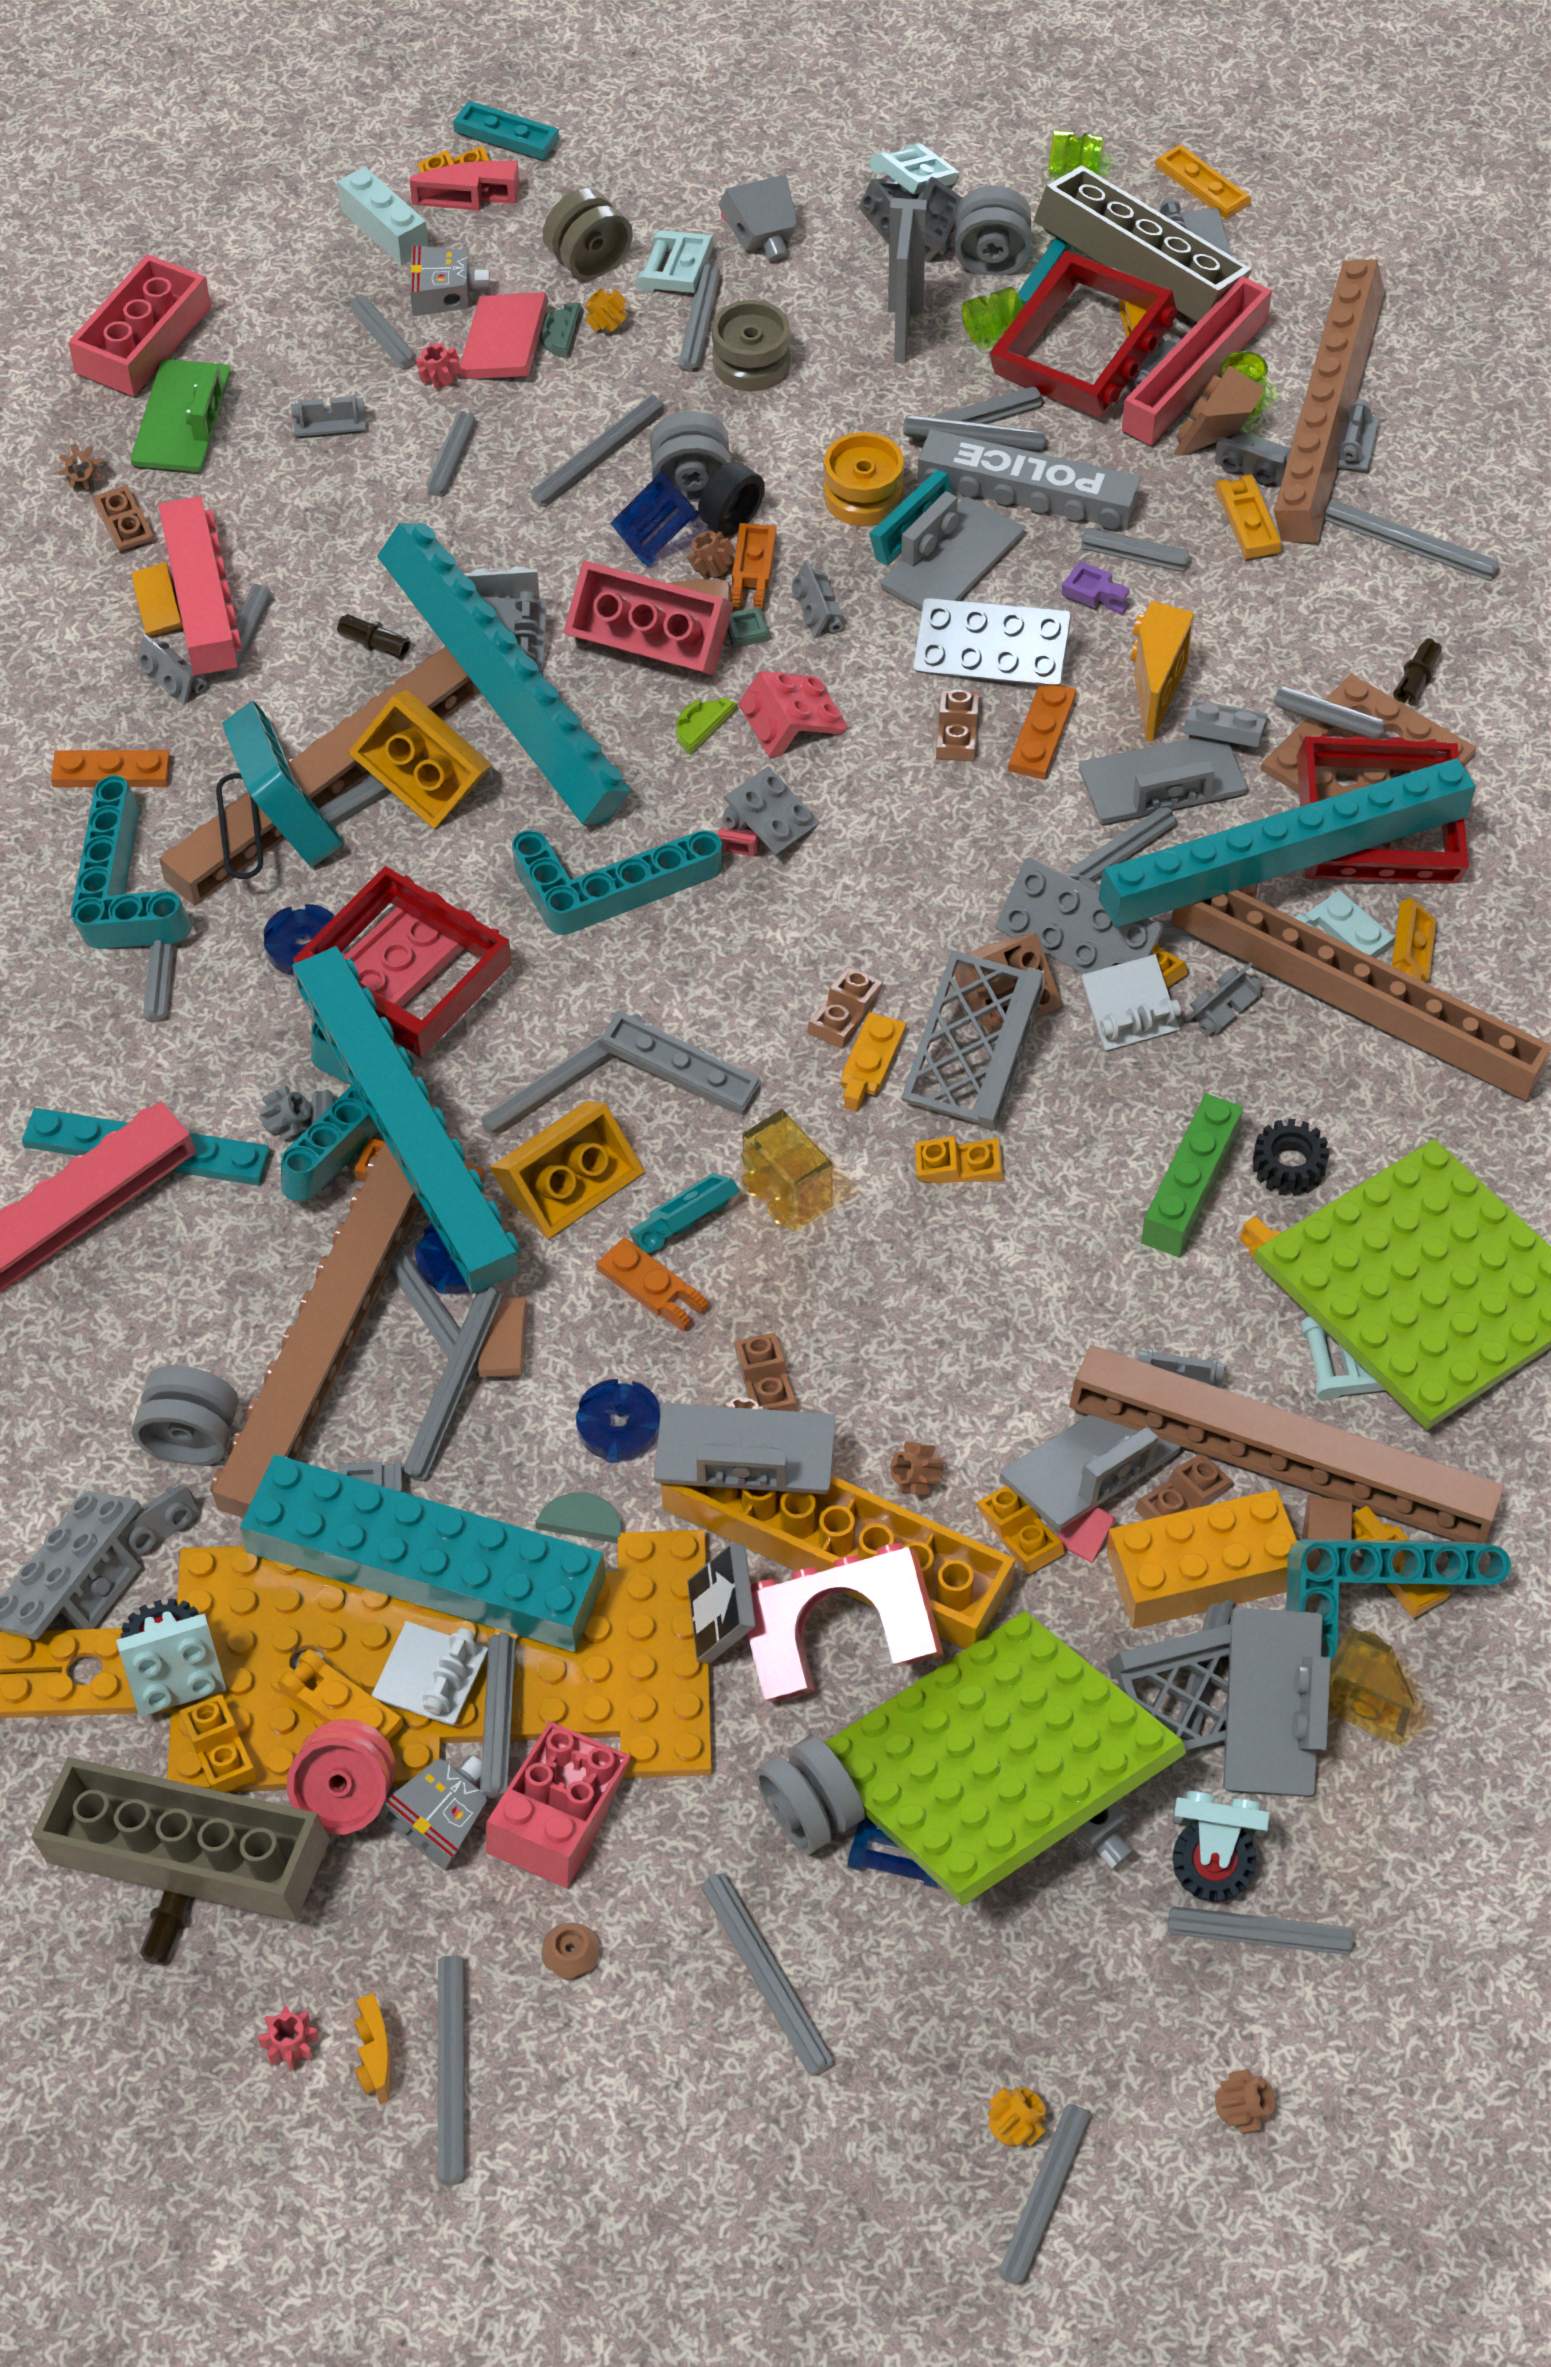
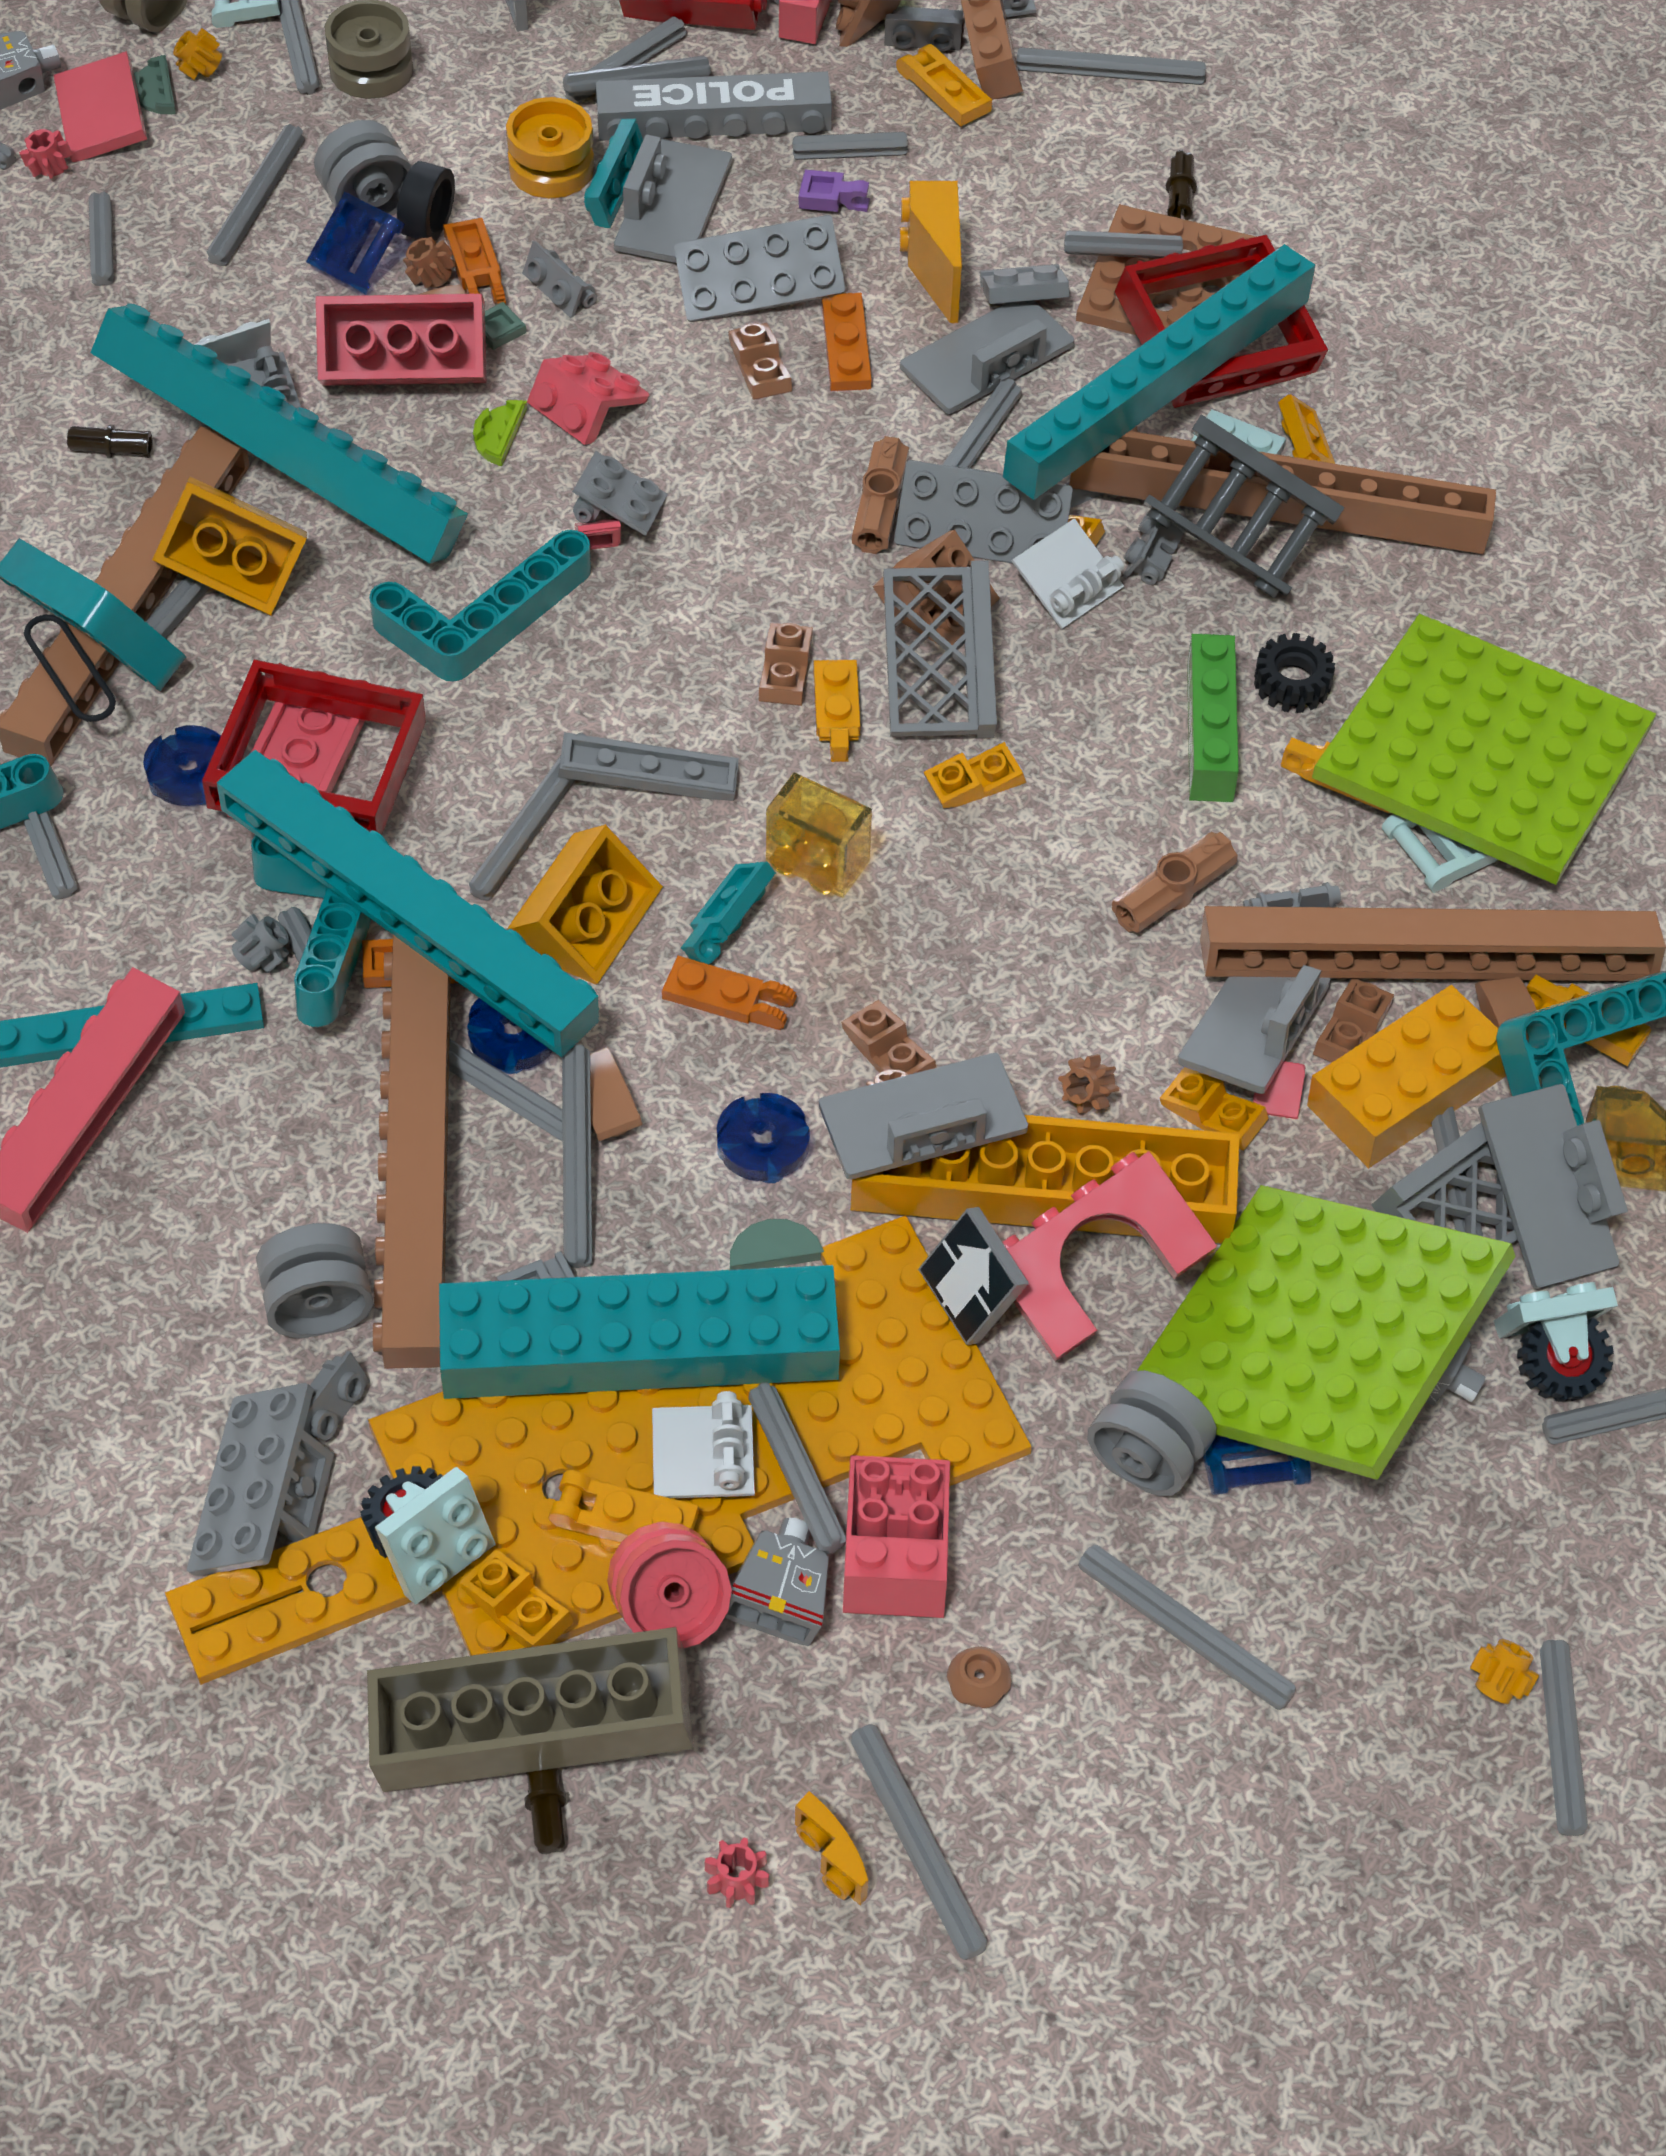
camera: 25 degrees left, 0 degrees up
none -> nougat piece [852,436,909,554]
none -> nougat piece [1112,831,1238,933]
none -> dark grey fence [1144,414,1345,598]

